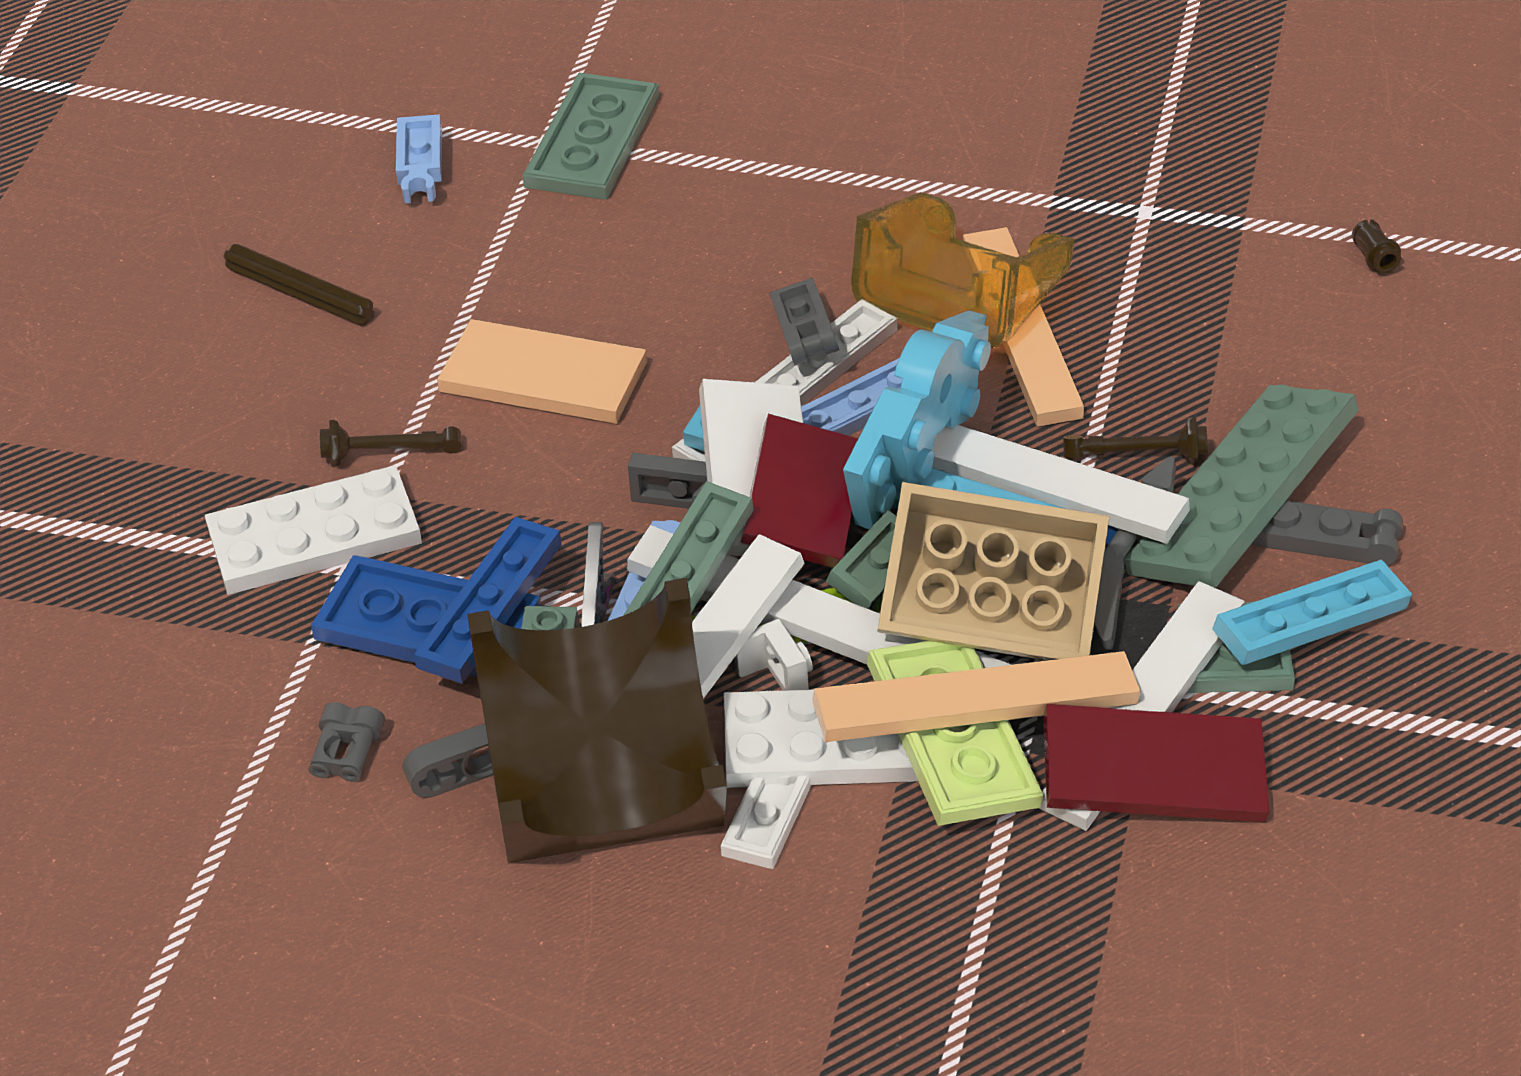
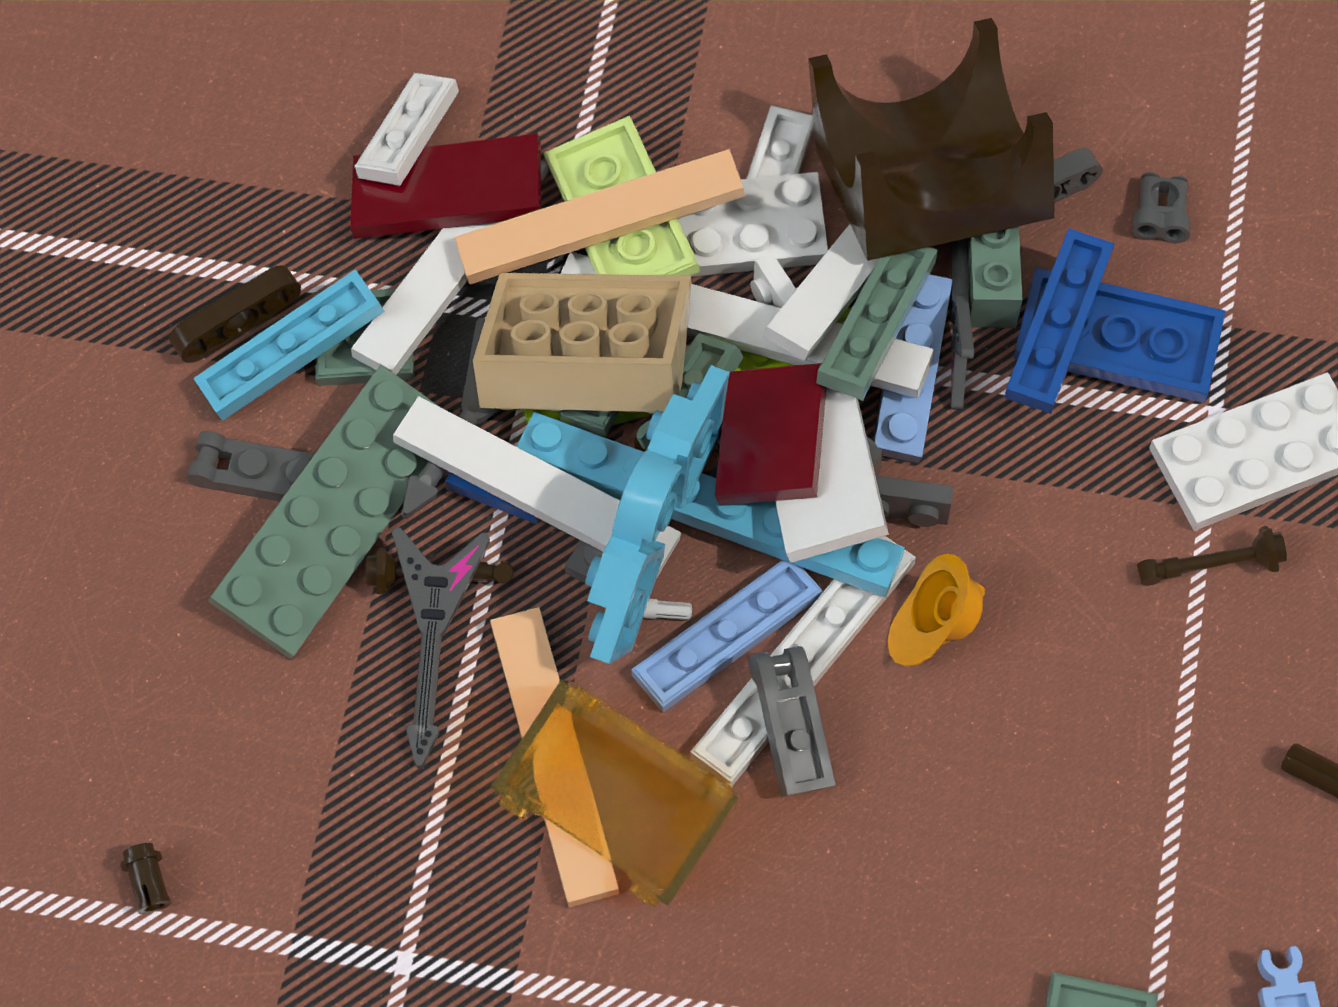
camera: 175 degrees right, 20 degrees up
light nougat tile [437,319,647,424] -> none
none -> dark brown beam [169,266,301,363]
none -> white tile [355,73,459,185]
none -> dark grey piece [392,527,490,769]
none -> light orange piece [887,553,985,667]

